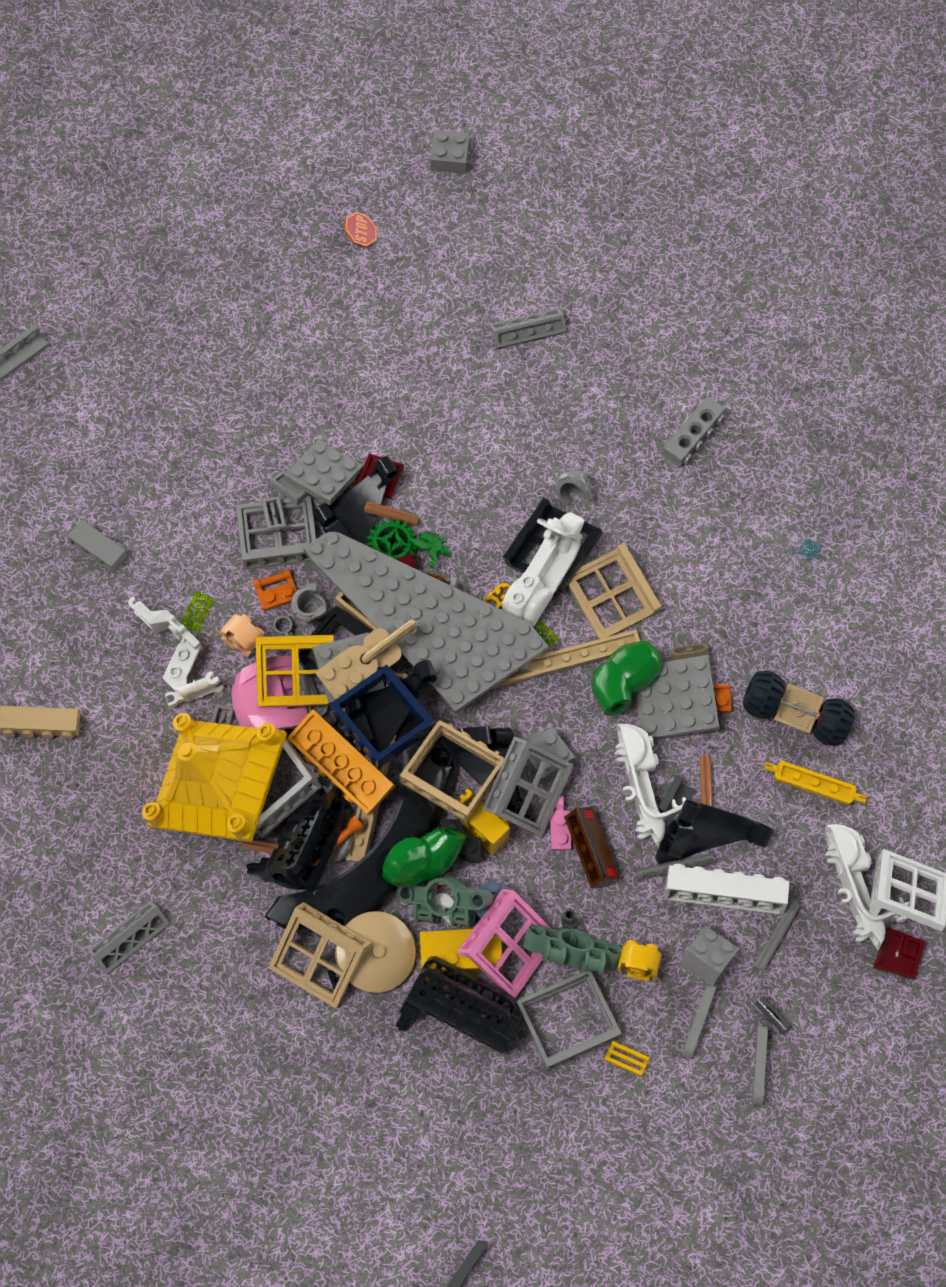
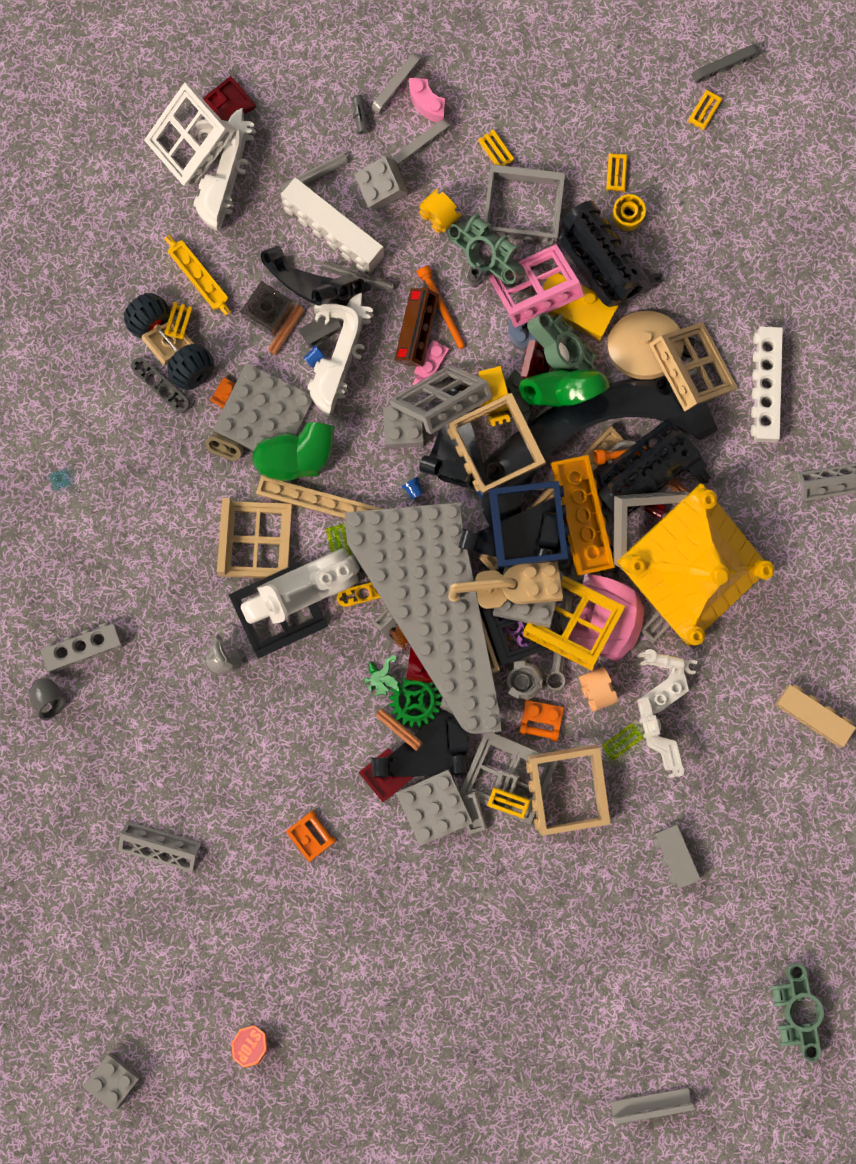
camera: 145 degrees left, 15 degrees up
none -> dark grey piece [28,679,66,721]
none -> dark grey beam [131,357,190,413]
none -> yellow tile [165,302,192,340]
none -> clear smoke brick [240,281,294,338]
none -> orange plate [285,810,337,862]
none -> blue piece [304,345,327,368]
none -> blue piece [401,476,424,499]
none -> bright pink brick [409,78,445,123]
none -> orange piece [416,265,465,349]
none -> yellow tile [487,787,530,819]
none -> dark red plate [521,340,550,379]
none -> tan window [526,745,611,836]
none -> yellow tile [606,153,628,192]
none -> yellow piece [612,194,646,231]
none -> yellow tile [688,90,723,131]
none -> white brick [751,327,783,443]

